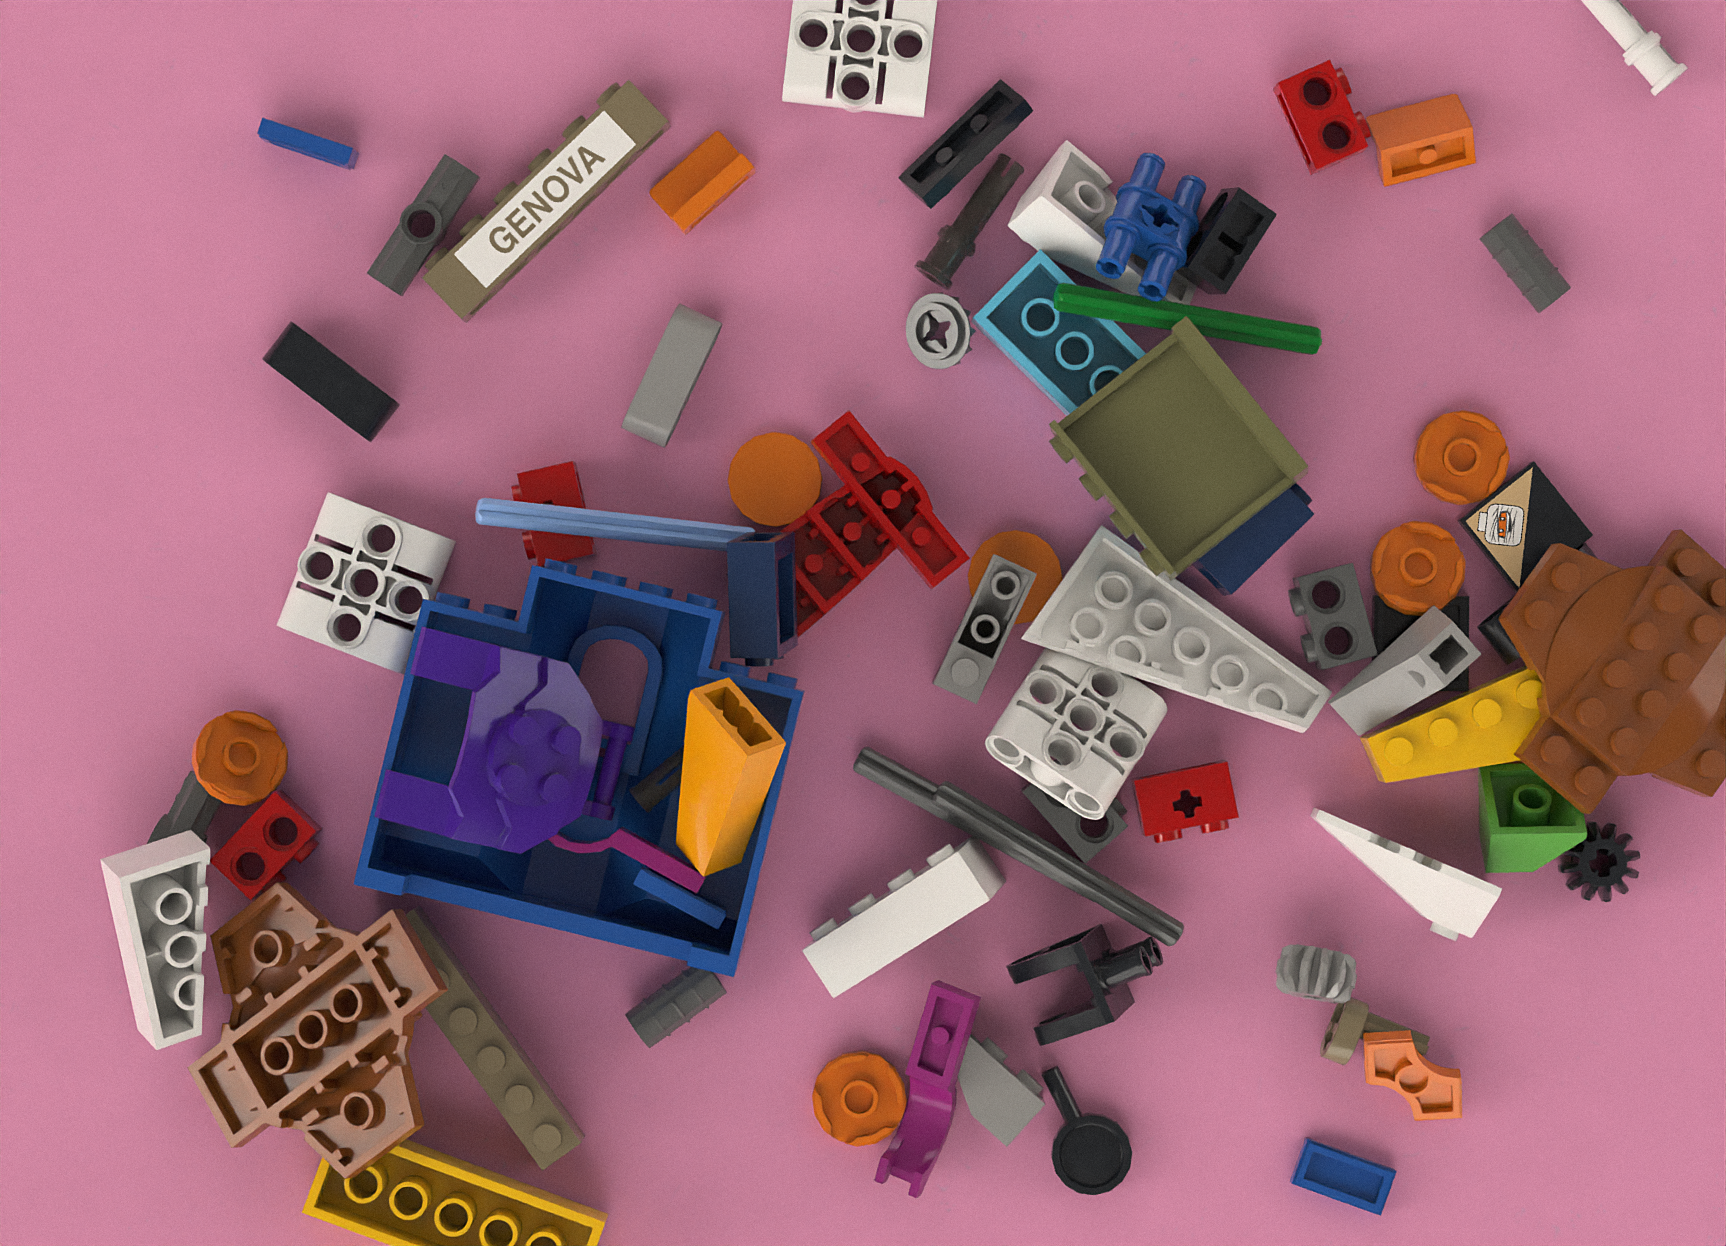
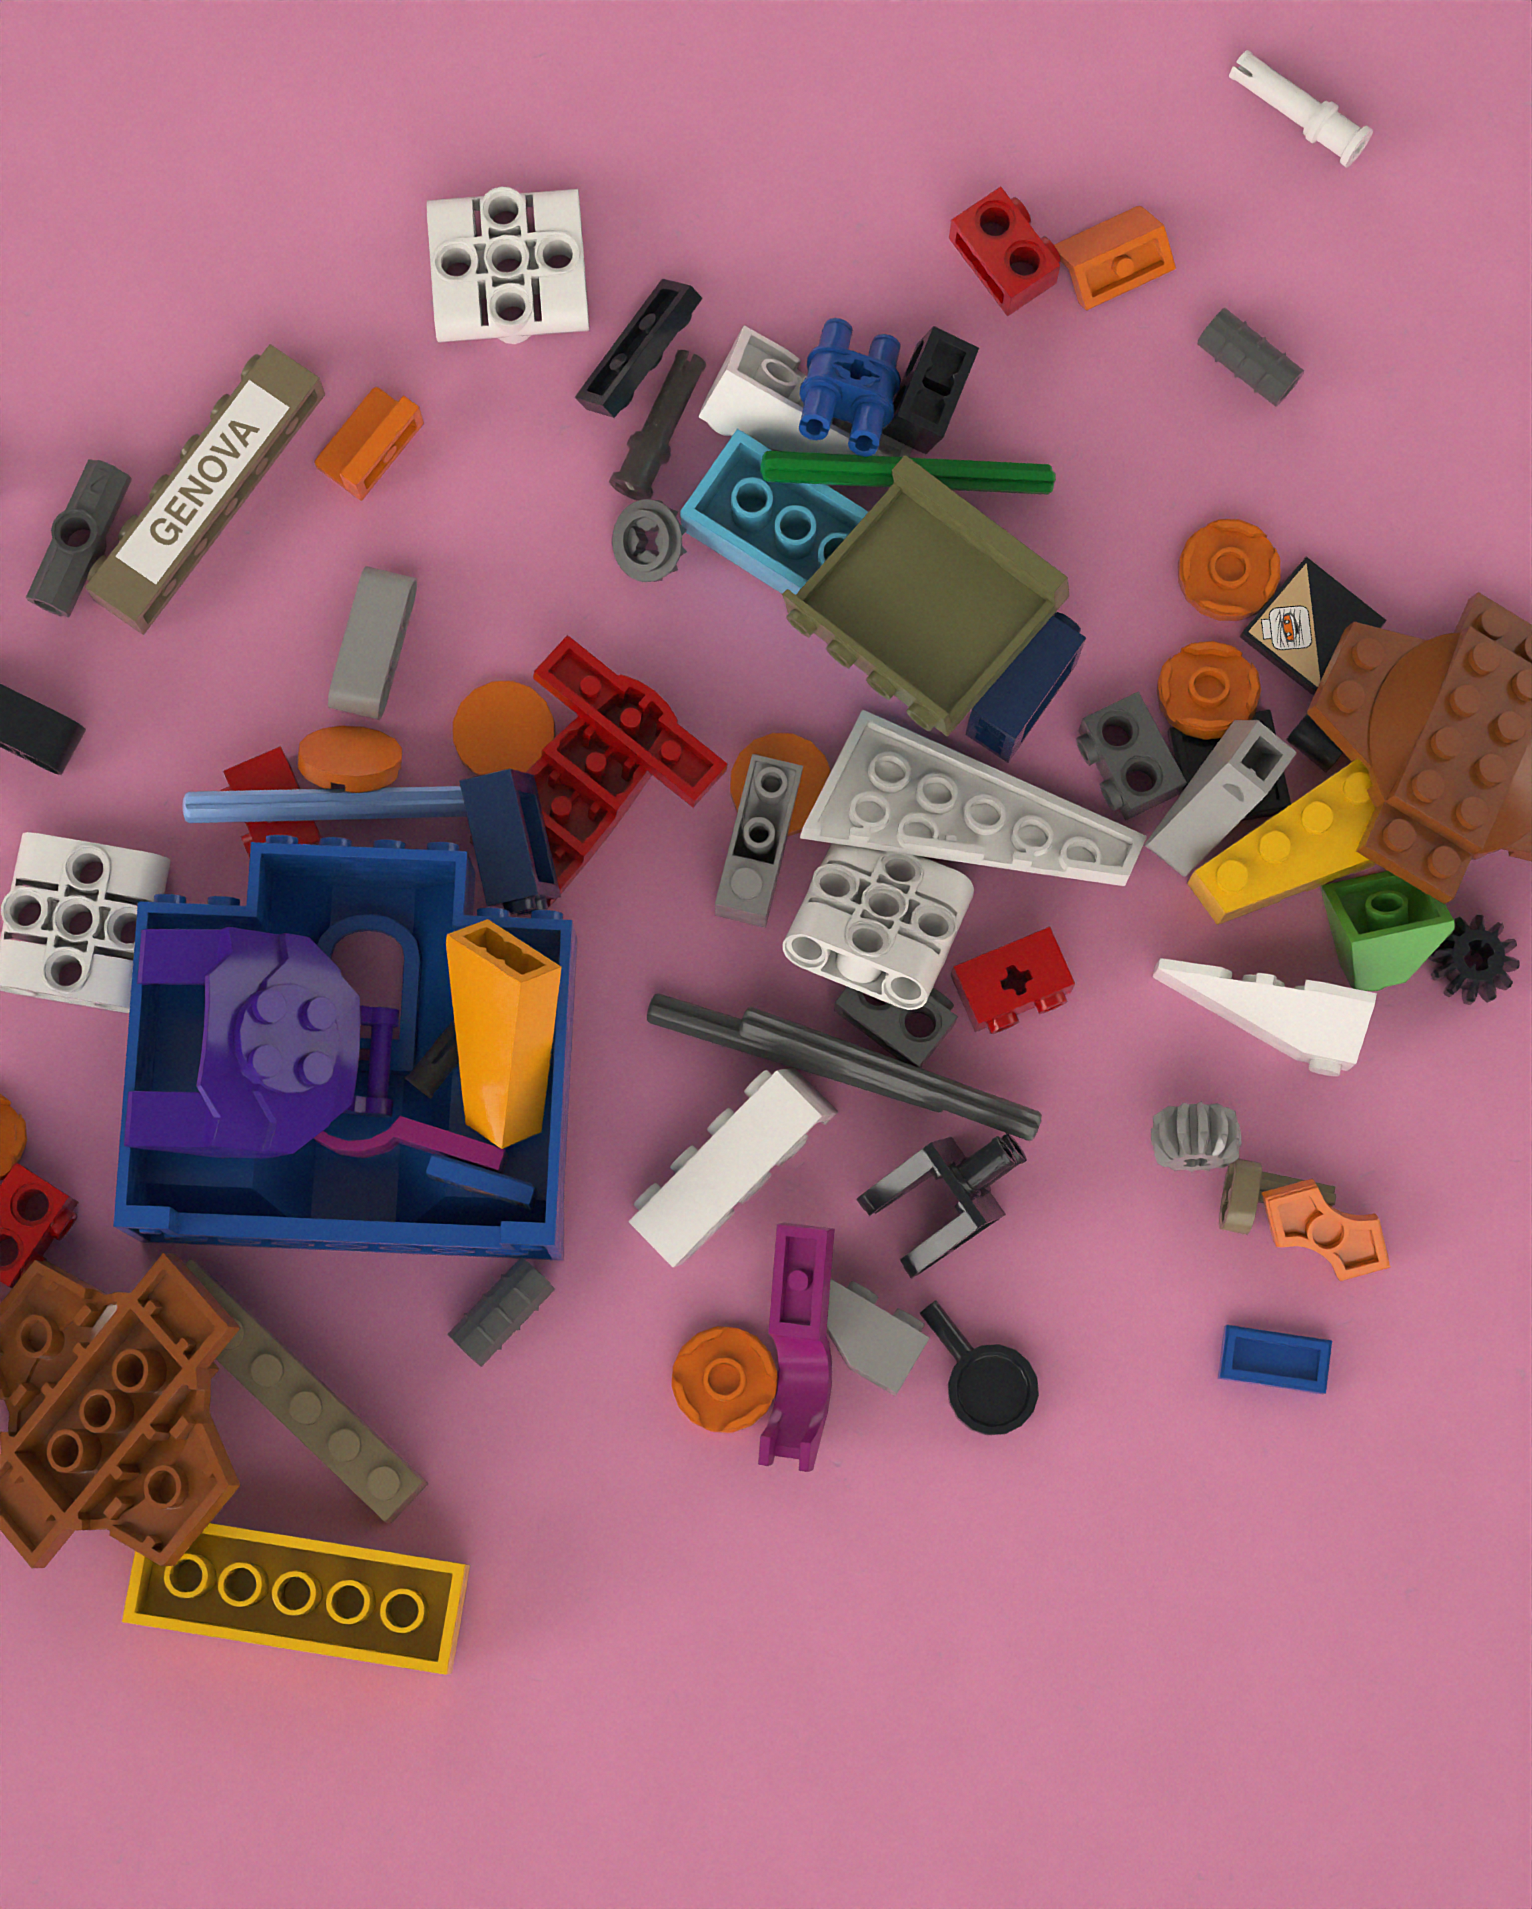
camera: 15 degrees left, 10 degrees down
none -> orange tile [298,725,402,793]

